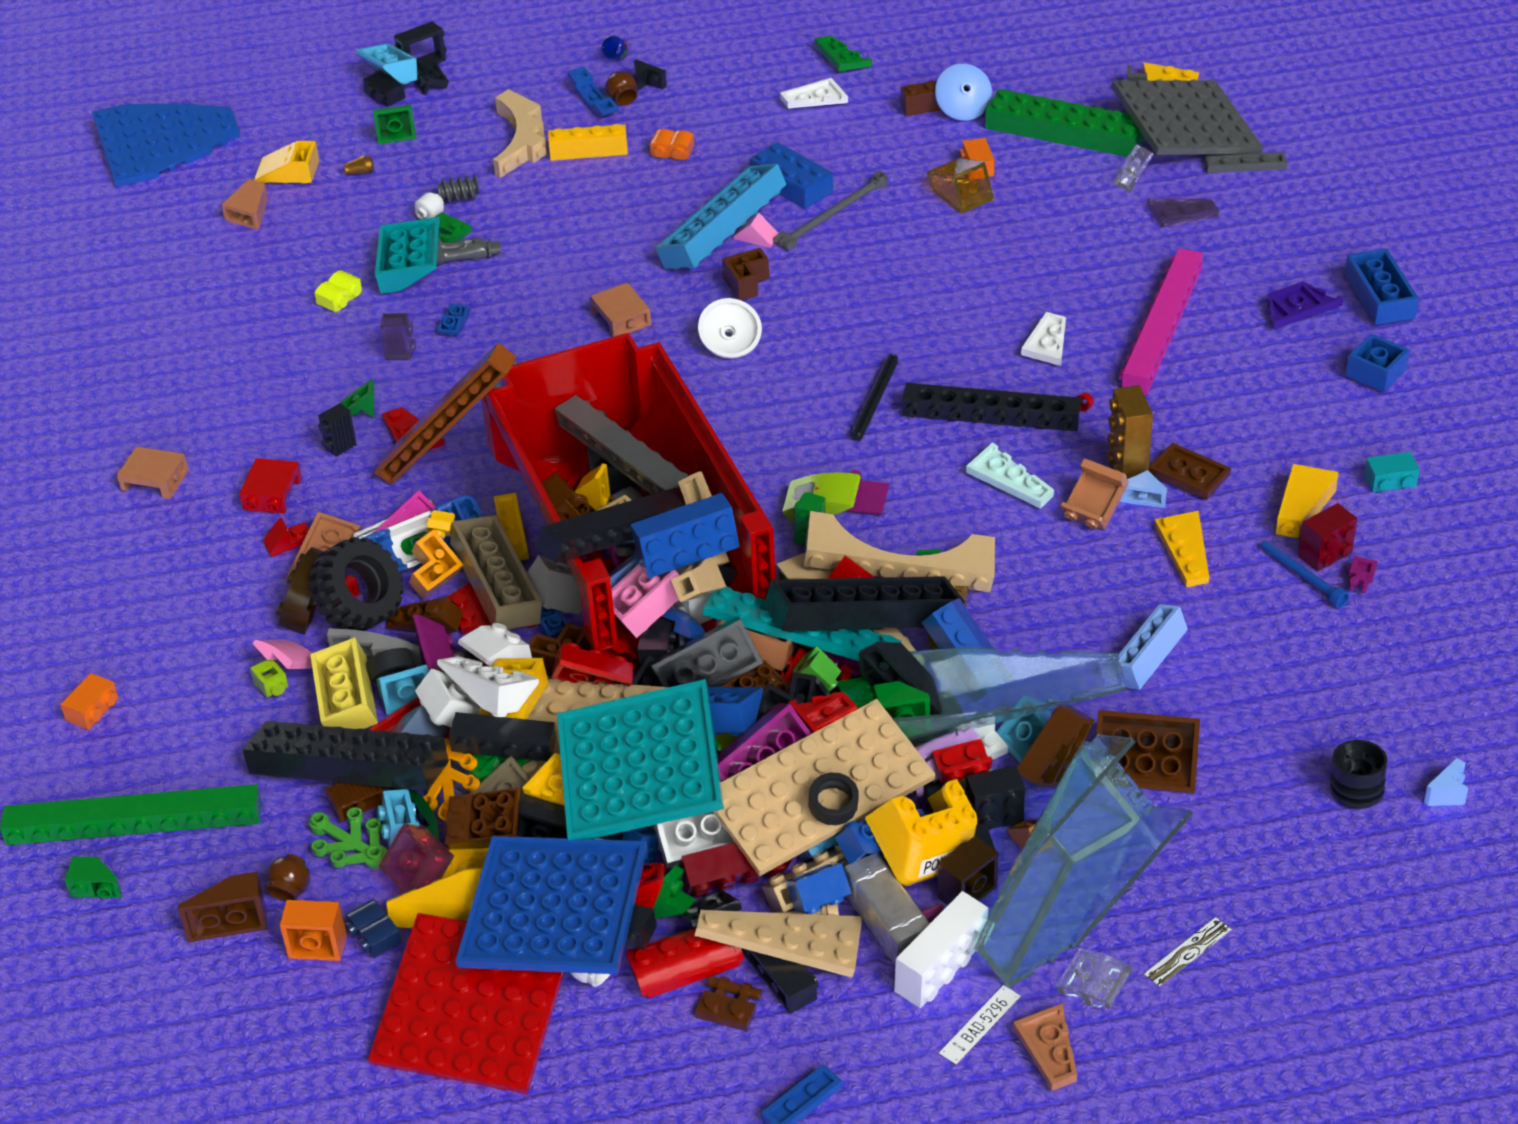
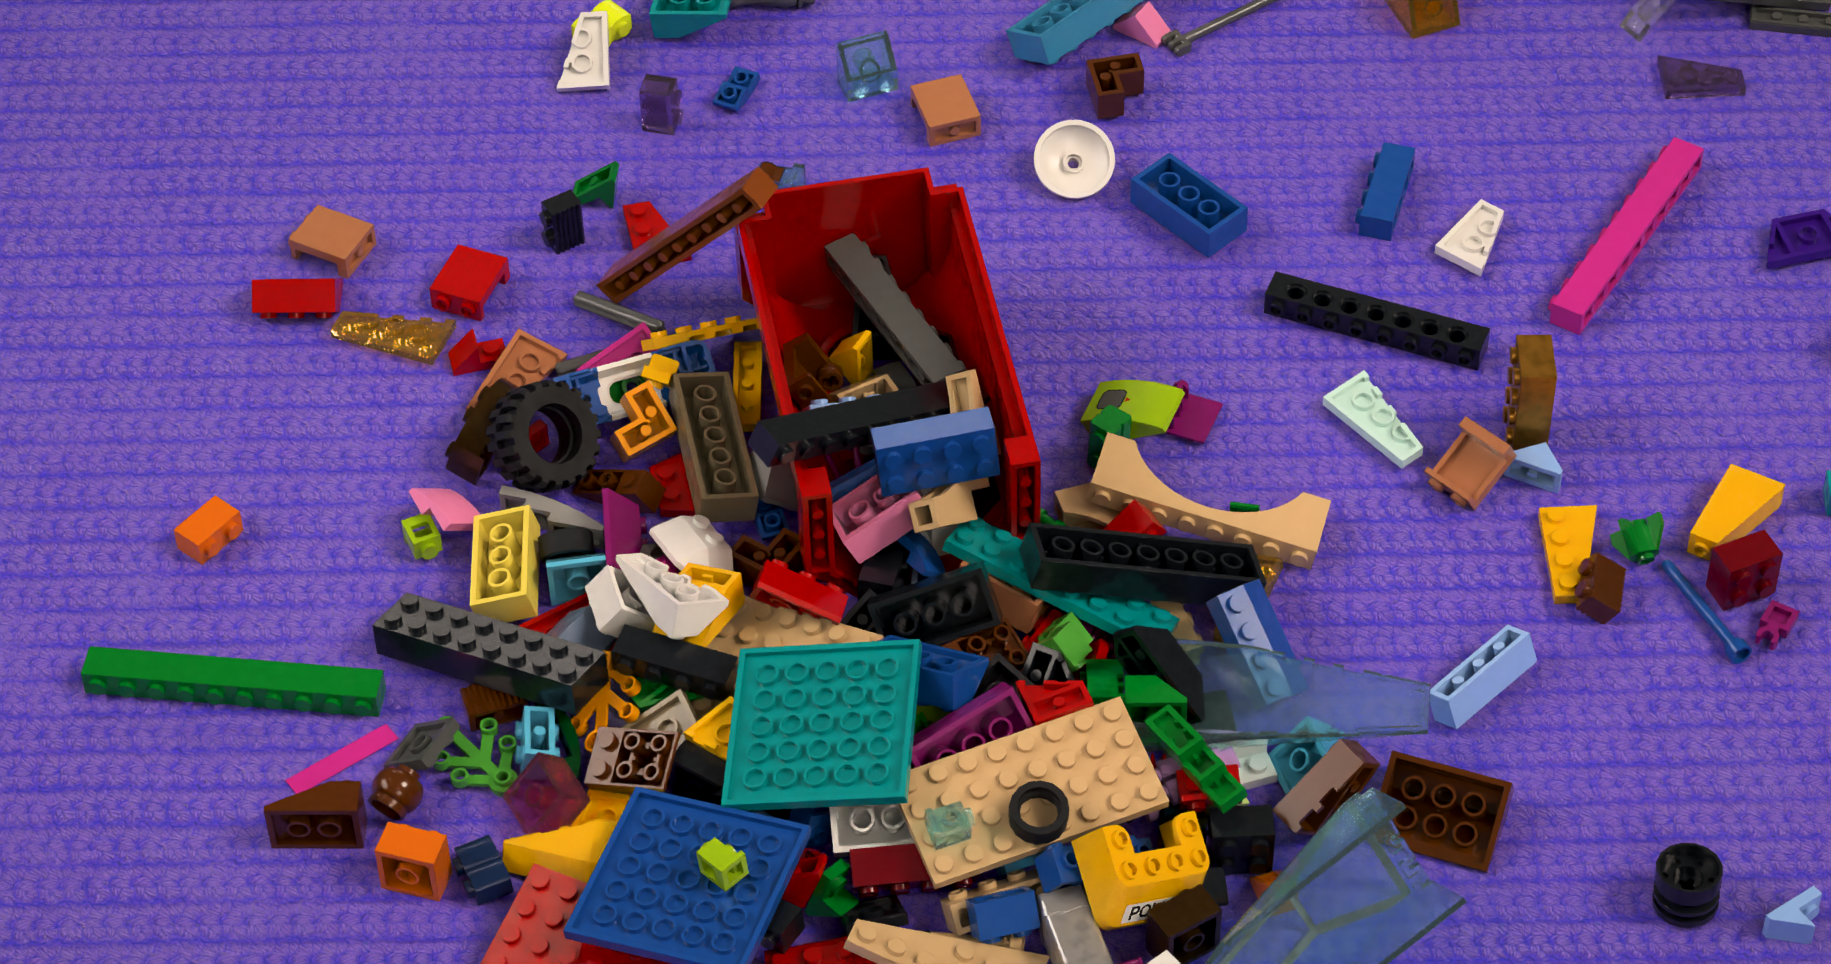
camera: 10 degrees right, 5 degrees up
green slope [65,856,122,899] -> none
black axle [851,354,898,441] -> none
red hinge [1077,392,1094,412] -> none
reddish brown plate [1149,443,1231,500] -> none
none -> red slope [252,278,343,318]
none -> dark pink sticker [285,724,399,794]
none -> clear yellow wing [330,311,456,365]
none -> dark grey plate [383,717,460,771]
none -> white wing [556,11,610,92]
none -> dark grey axle [573,291,666,333]
none -> yellow wing [641,315,759,352]
none -> lime brick [696,837,749,892]
none -> clear light blue slope [836,30,898,102]
none -> clear light blue brick [924,801,975,850]
none -> blue brick [1130,153,1248,258]
none -> green slope [1144,704,1248,814]
none -> blue brick [1355,142,1416,241]
none -> reddish brown brick [1575,552,1626,624]
none -> green brick [1610,512,1664,565]

